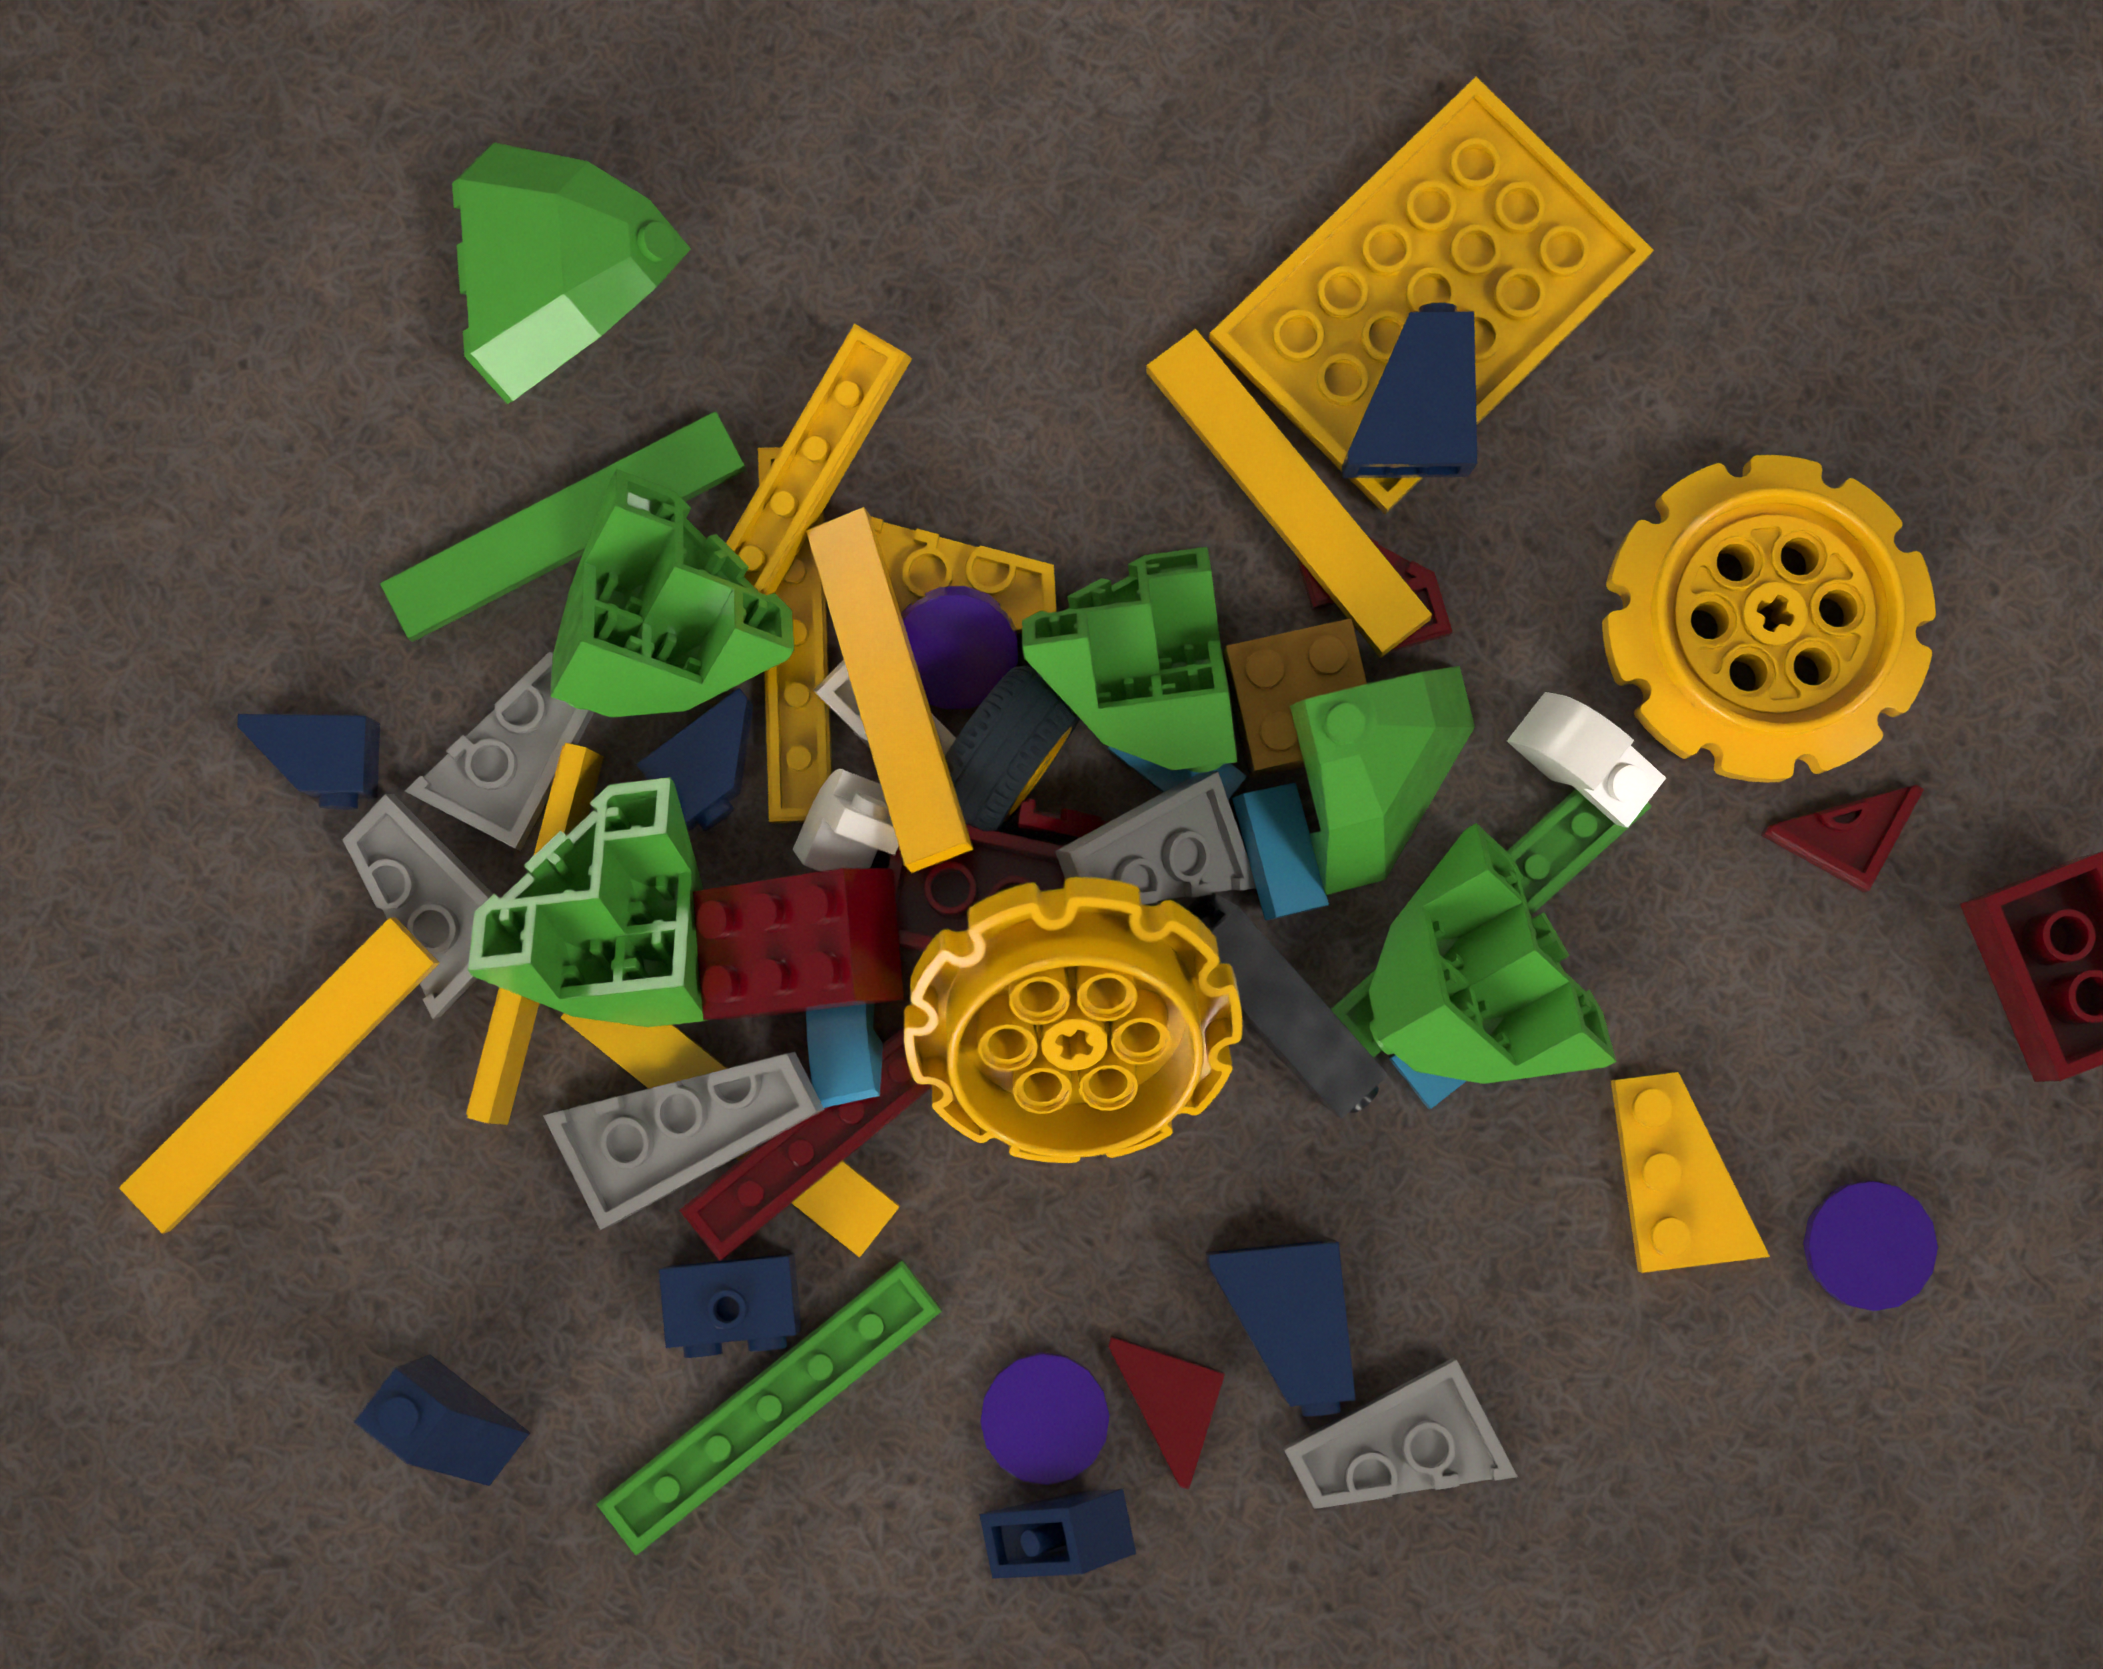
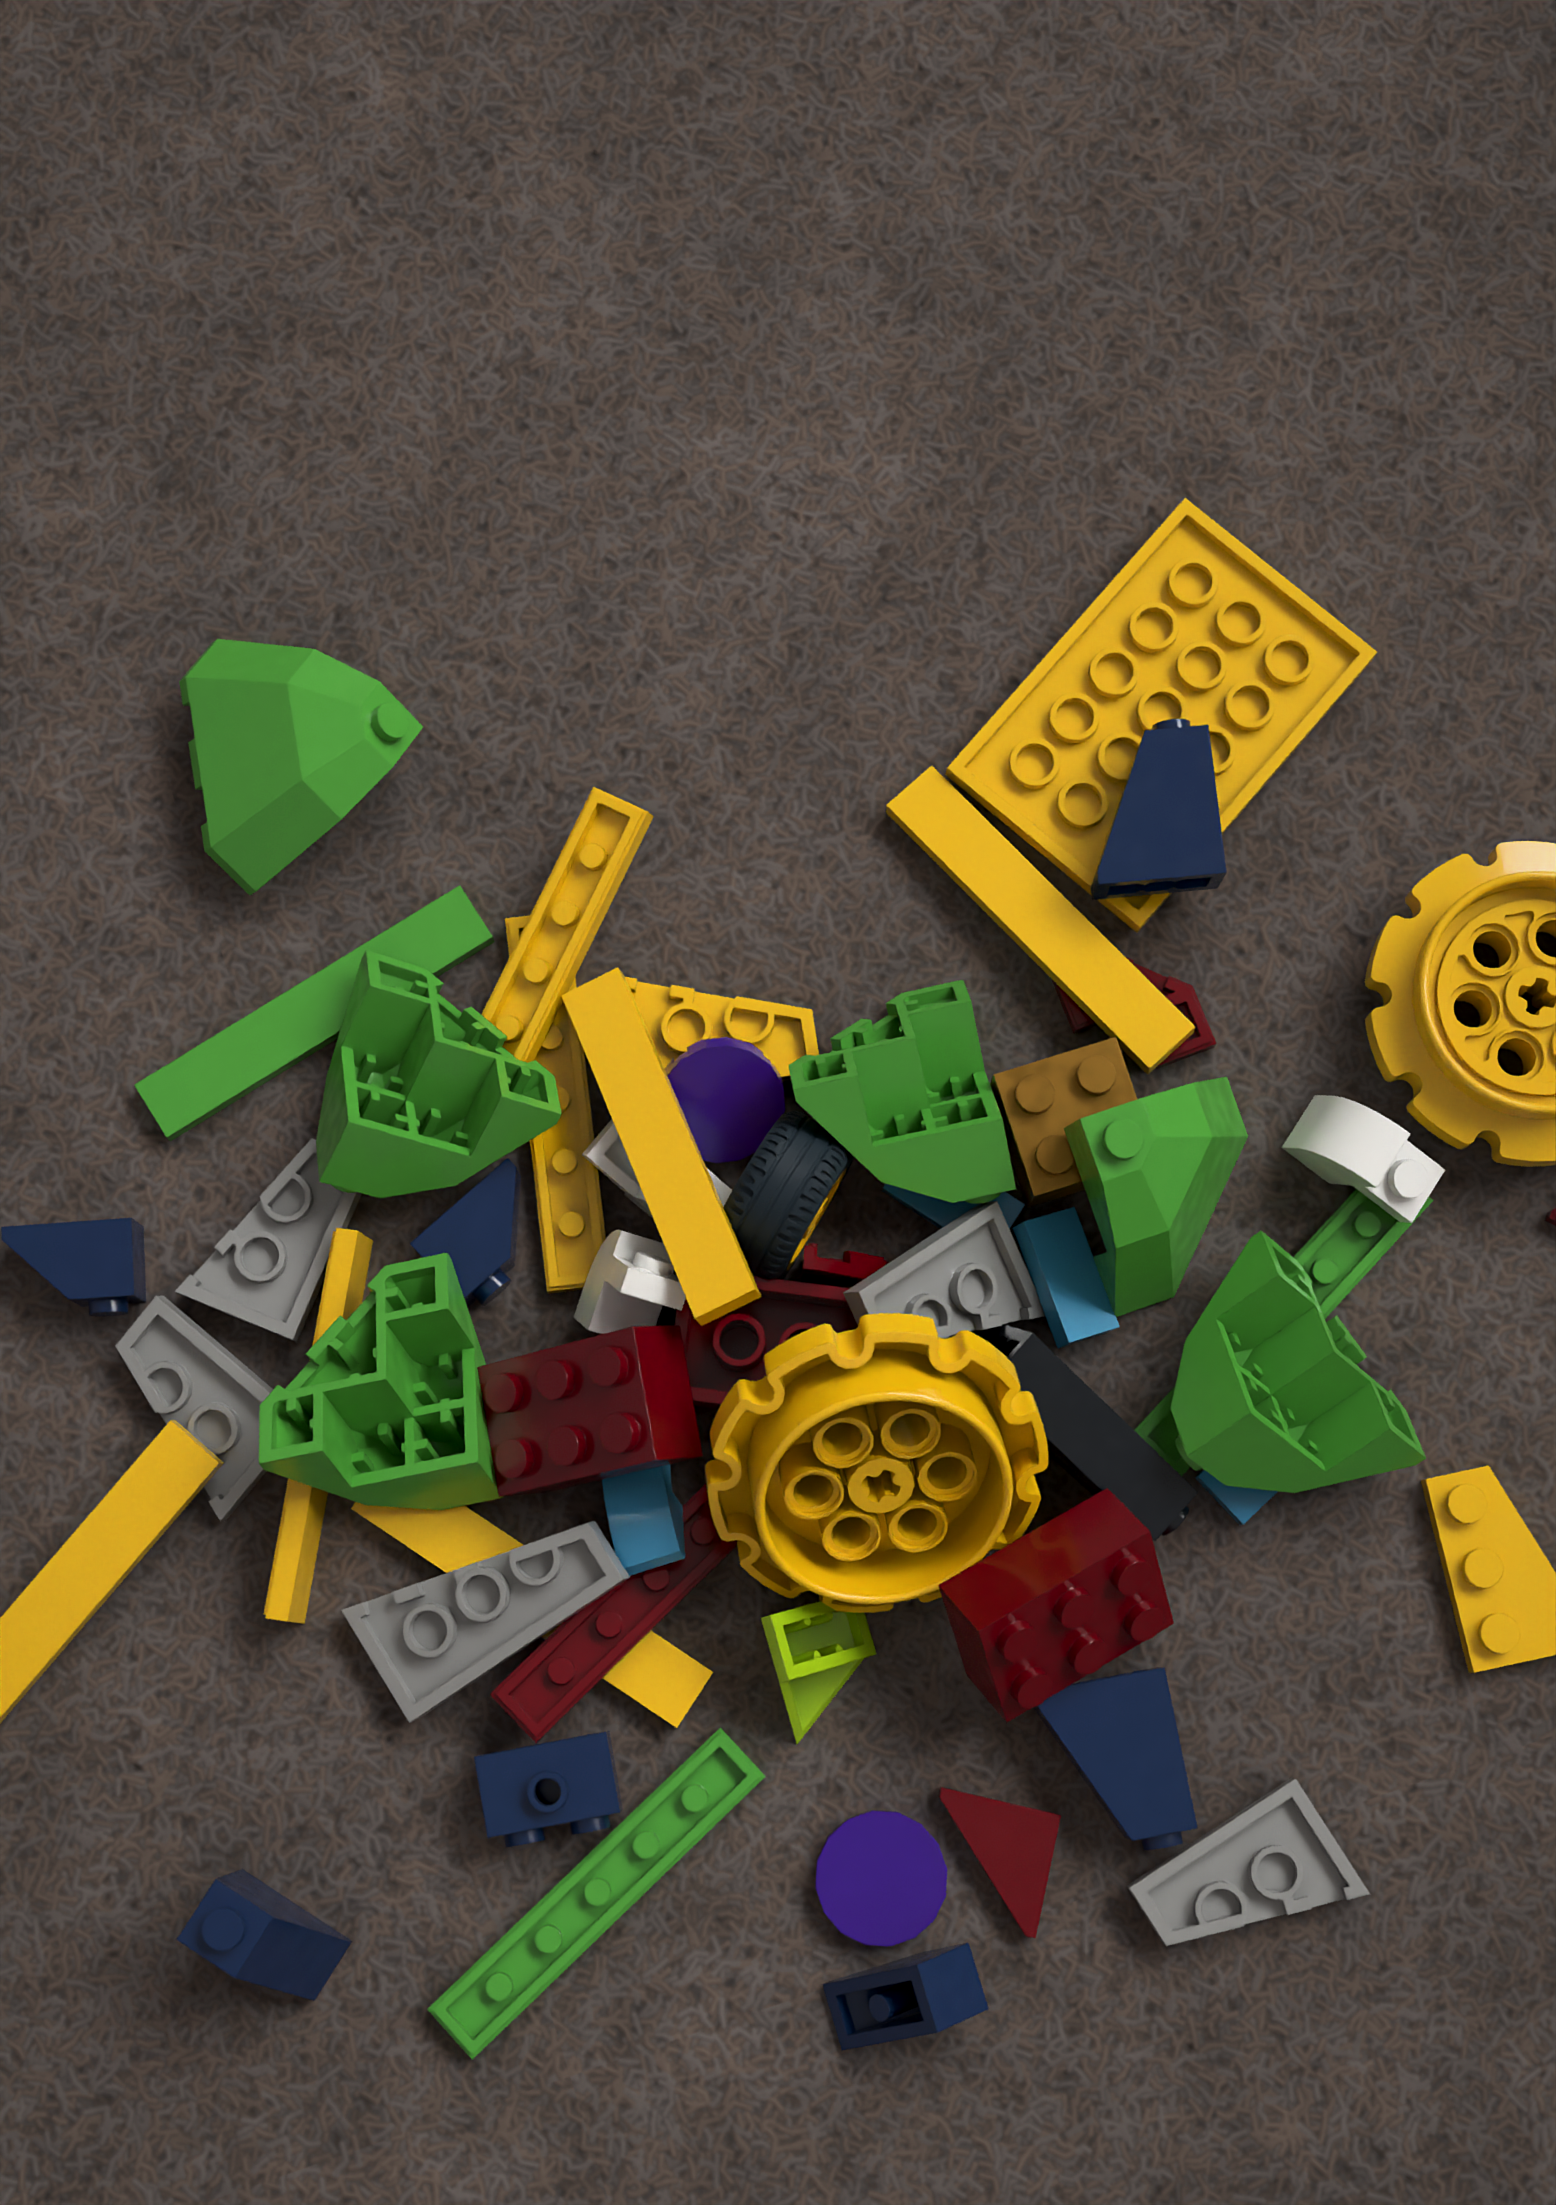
camera: 10 degrees left, 5 degrees down
none -> lime slope [761,1601,877,1744]
none -> dark red brick [938,1488,1174,1722]

